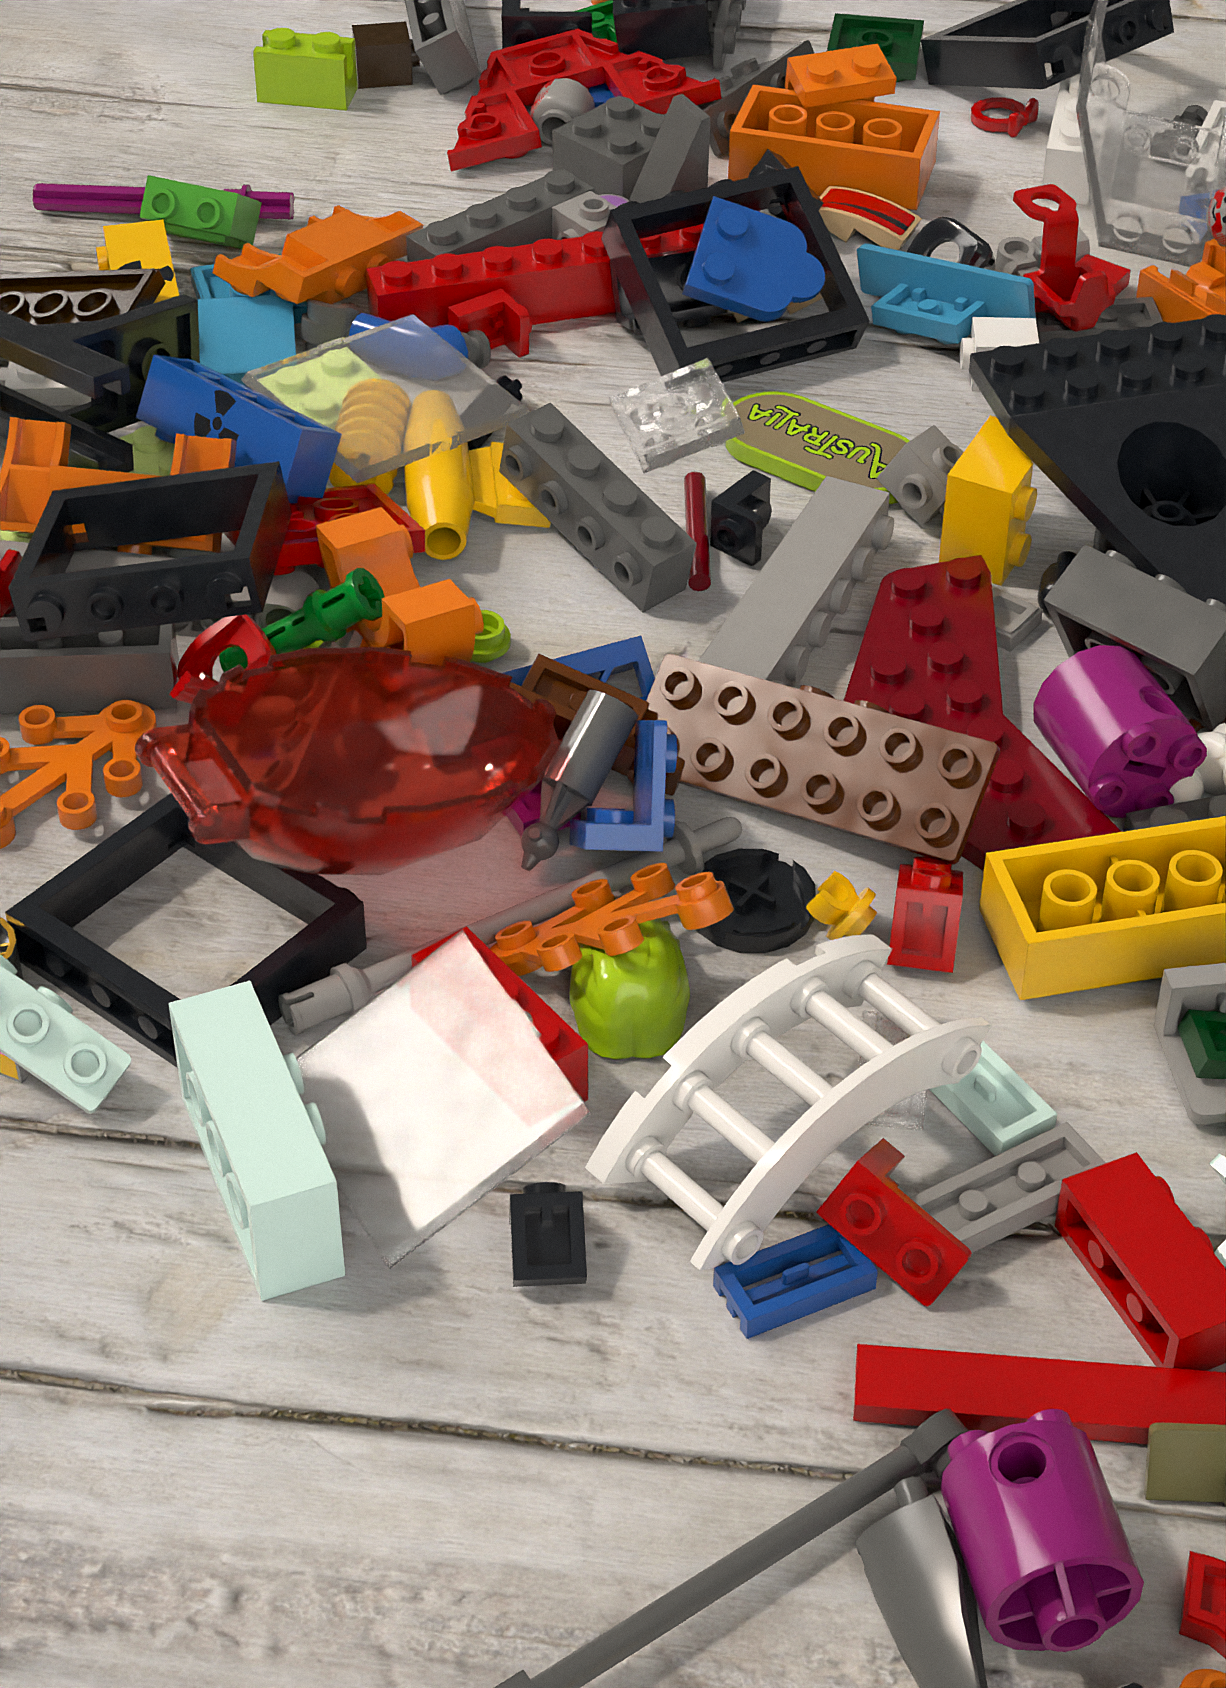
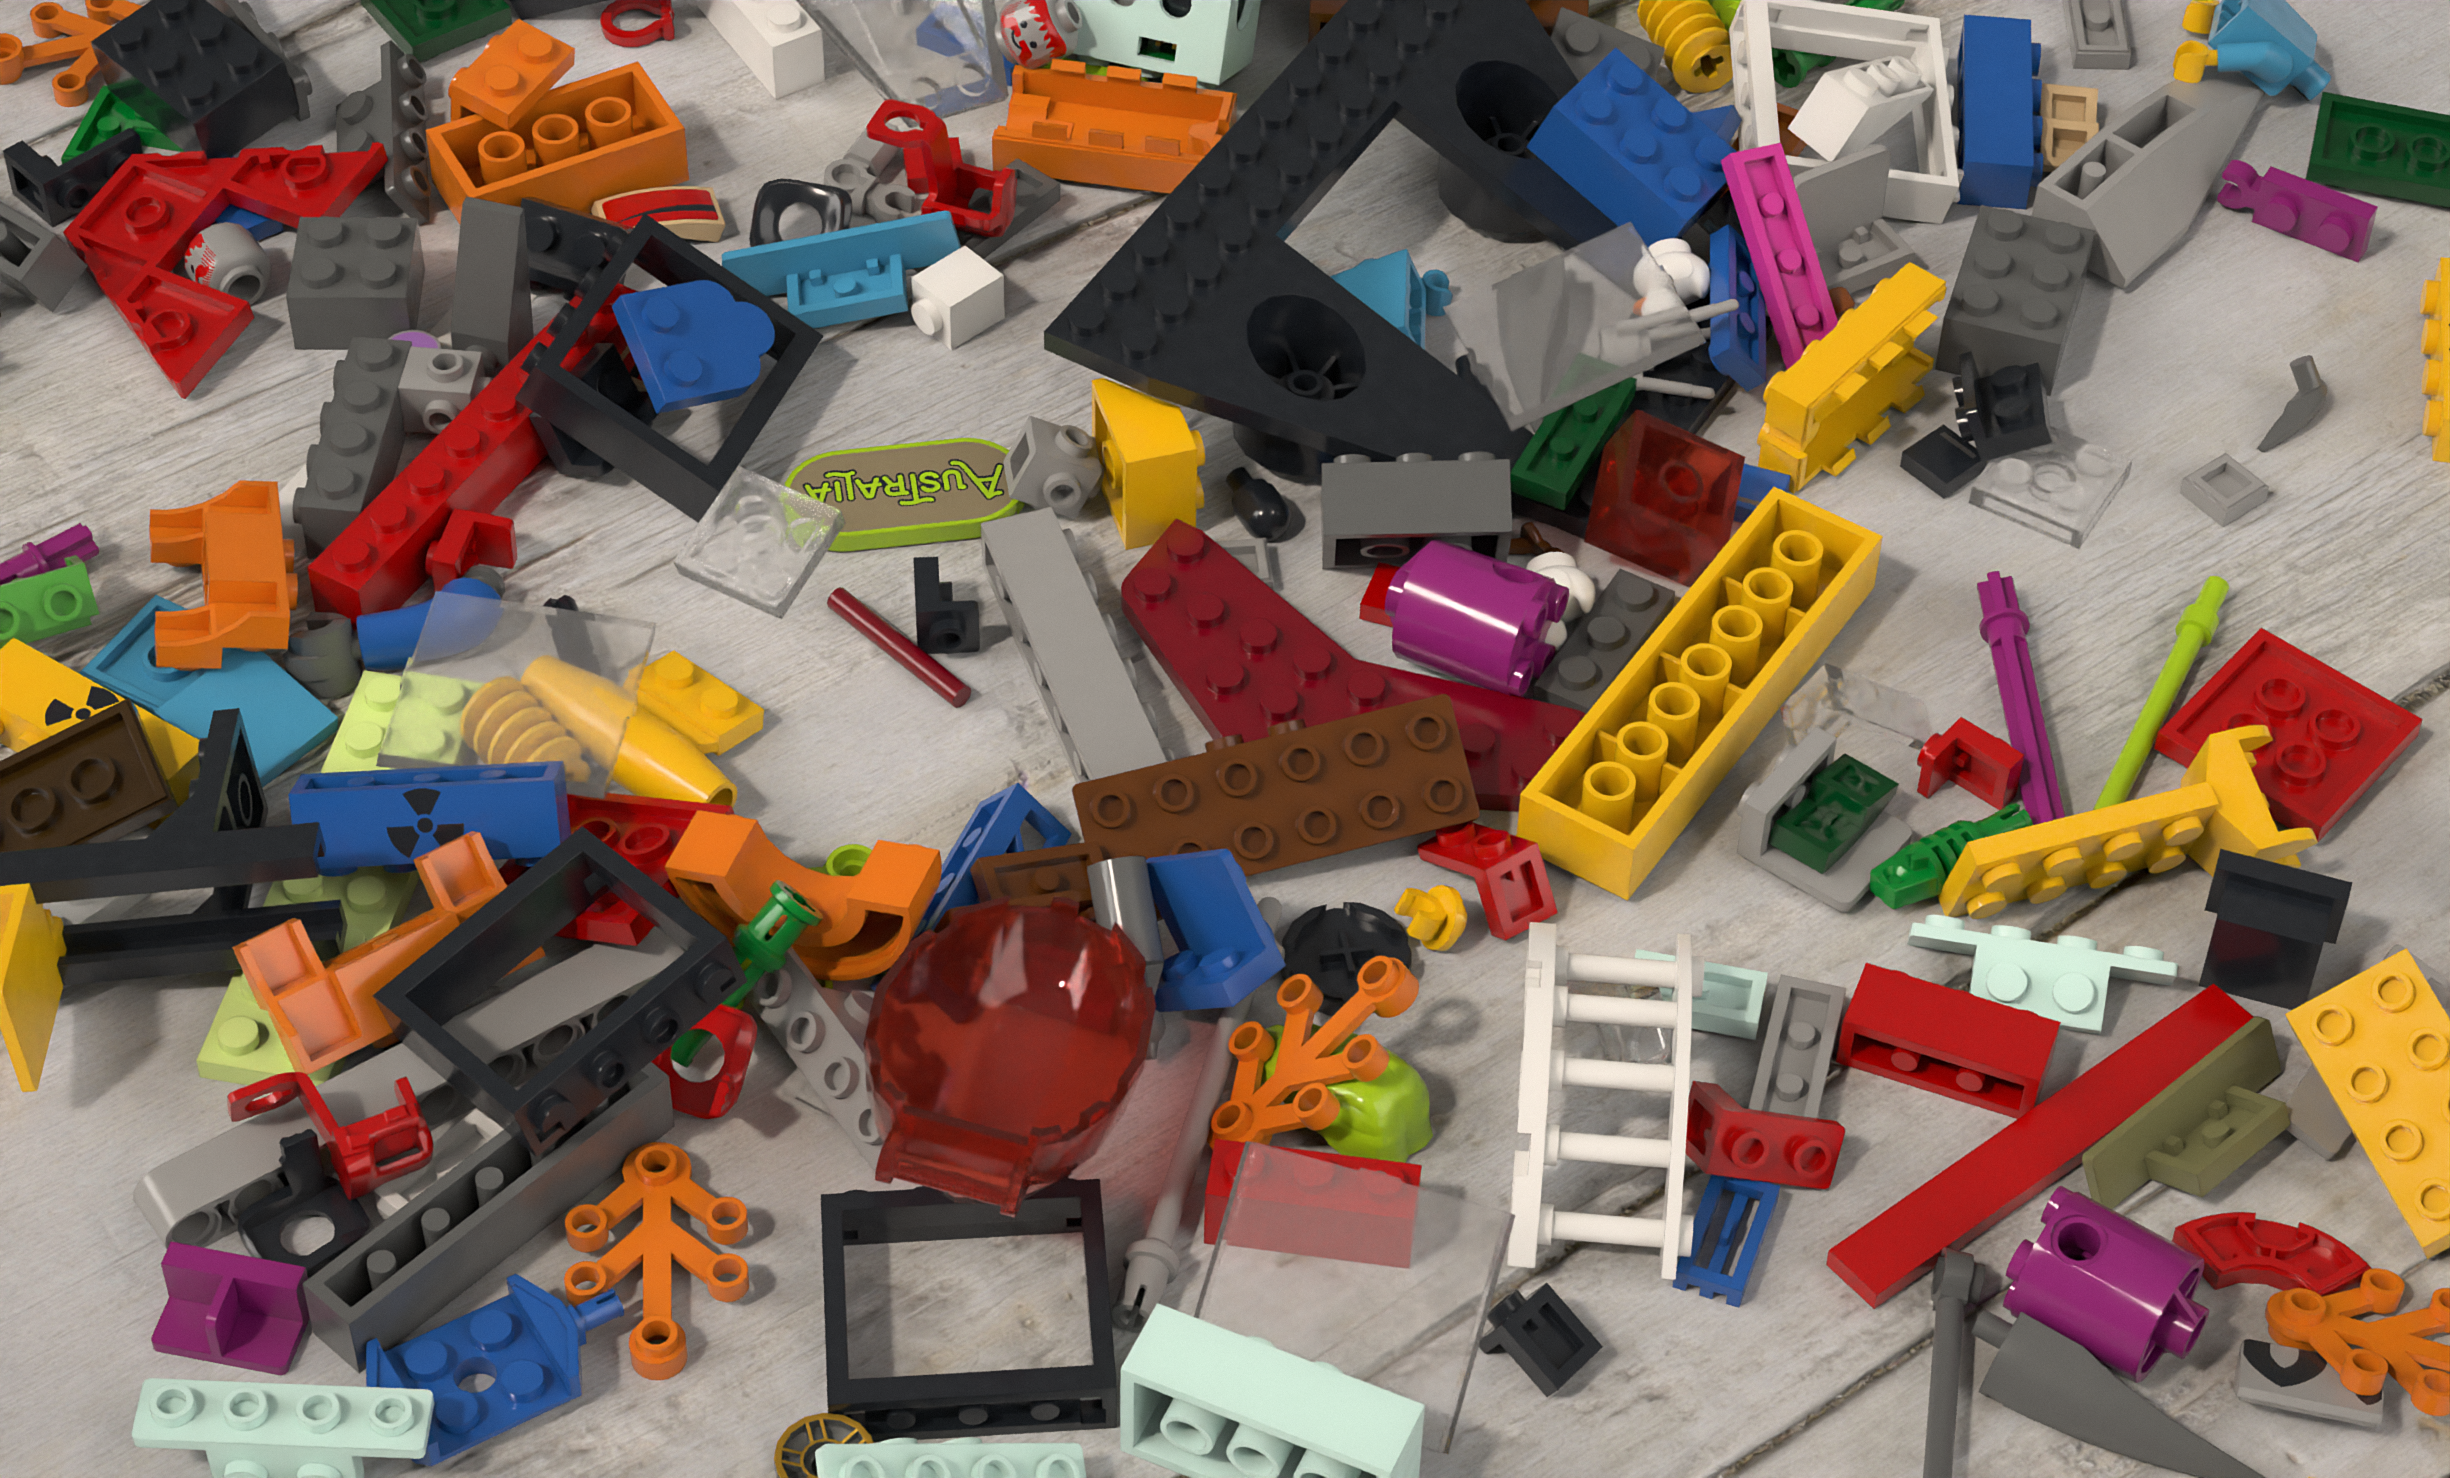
camera: 45 degrees left, 5 degrees up
dark grey brick [499,402,697,613] -> none

